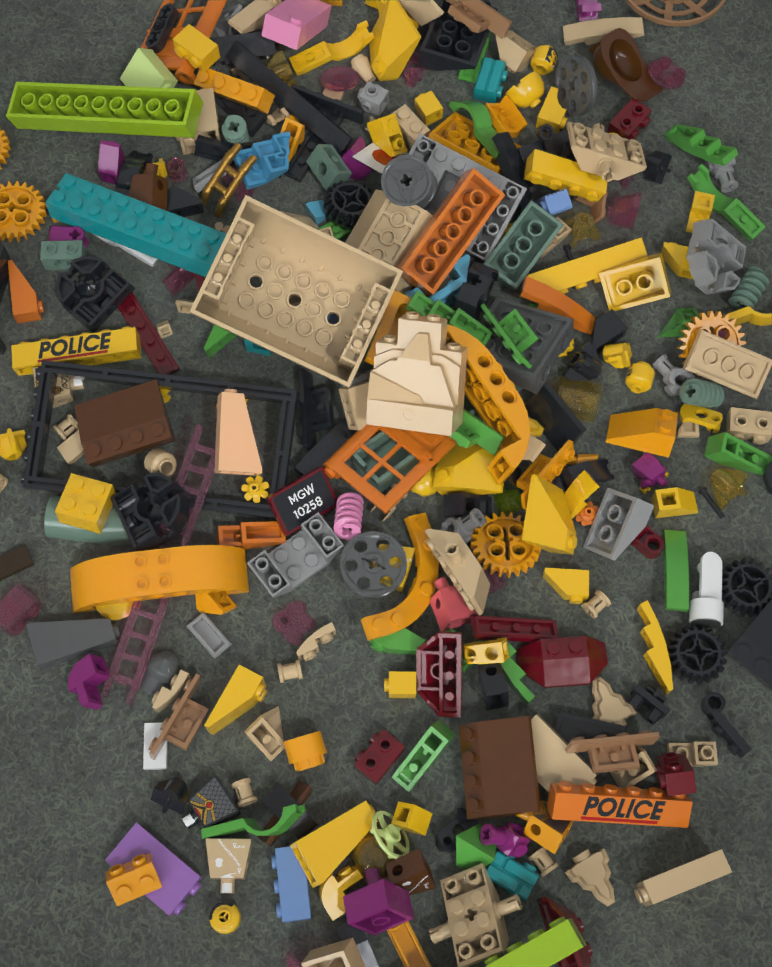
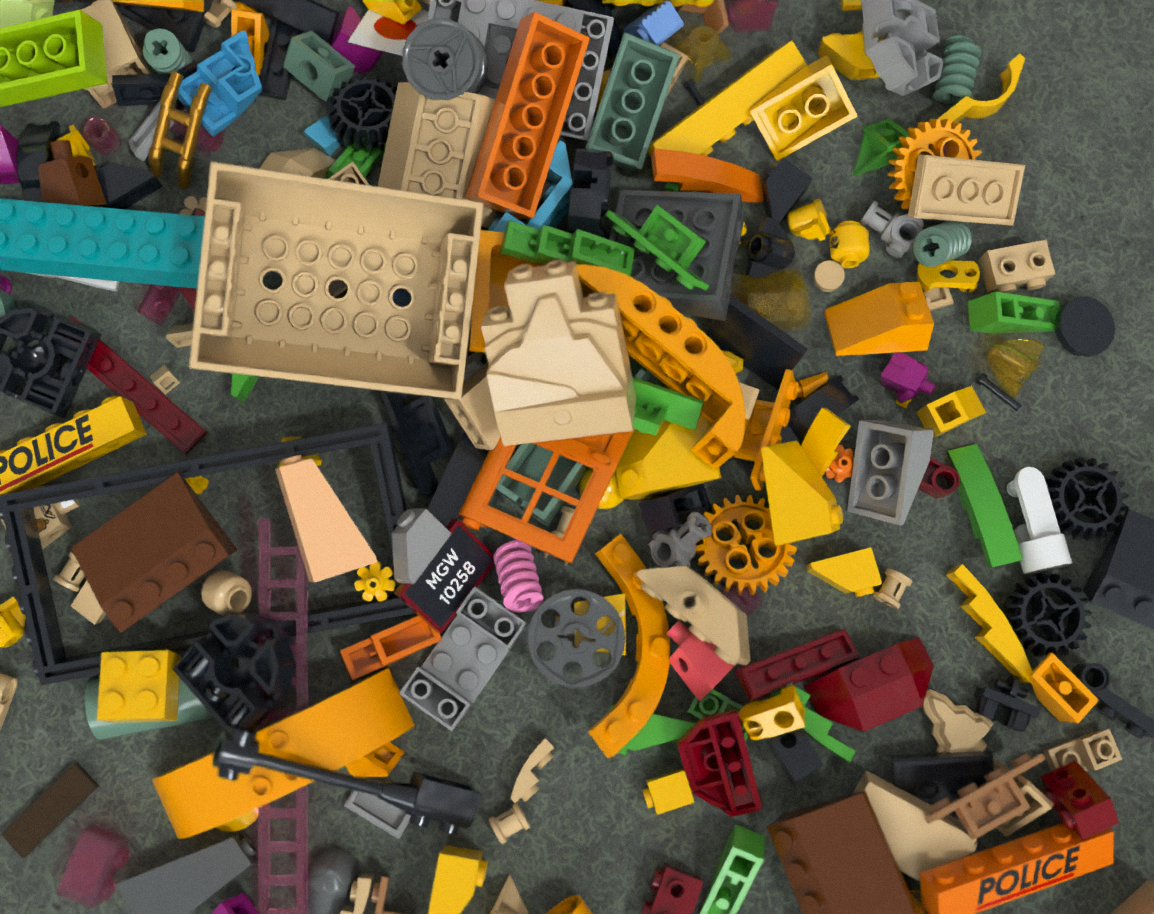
camera: 20 degrees left, 10 degrees up
clear pink plate [272,601,316,645] -> none
clear neon green slope [493,489,523,516] -> none
none -> black bar [212,725,482,834]
none -> light grey slope [392,508,452,584]
none -> tan tile [813,260,845,292]
none -> light orange slope [1029,653,1099,723]

